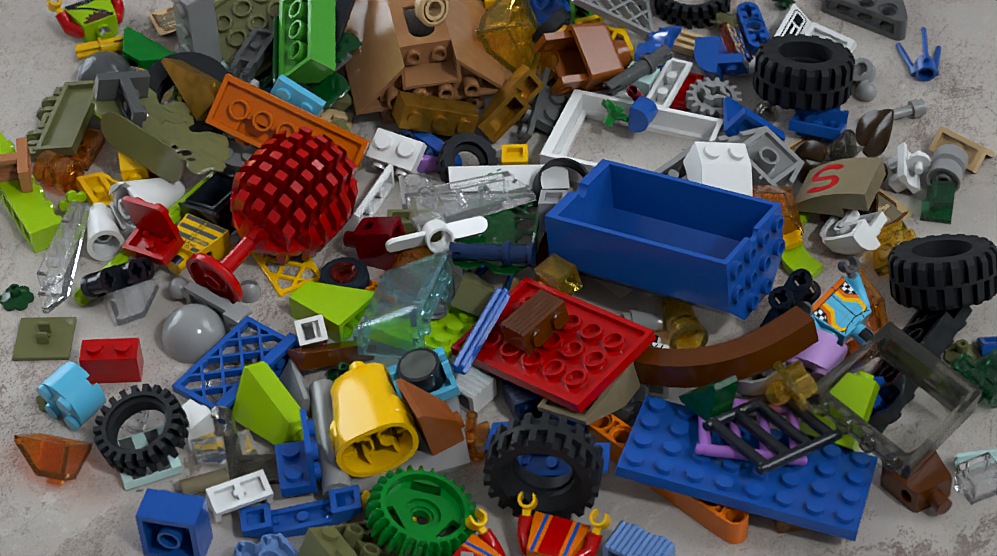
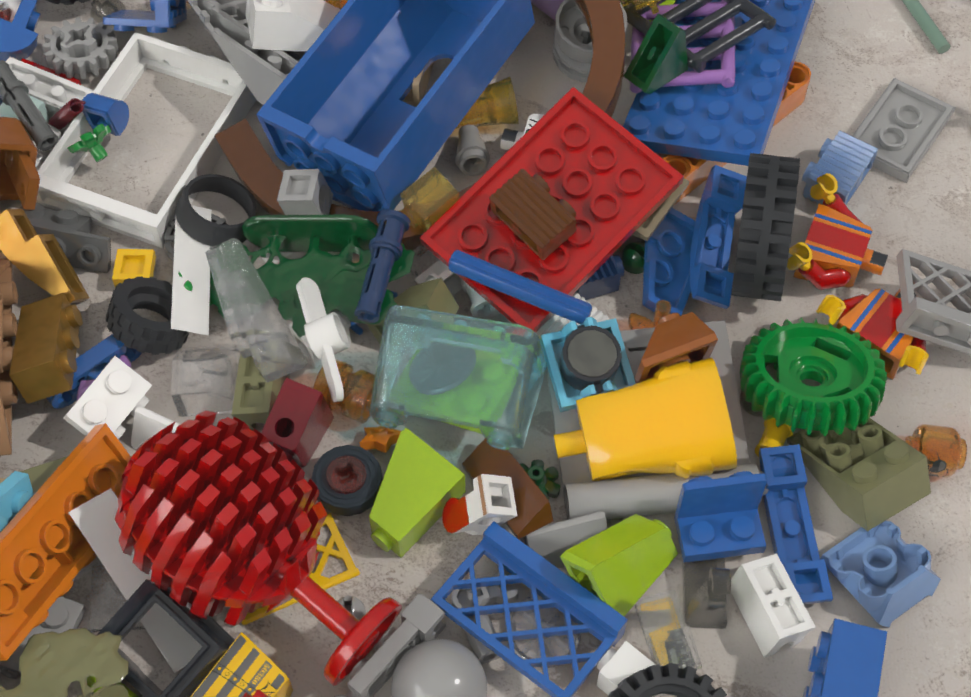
camera: 90 degrees left, 15 degrees up
dark tan axle [179,468,230,495] -> none

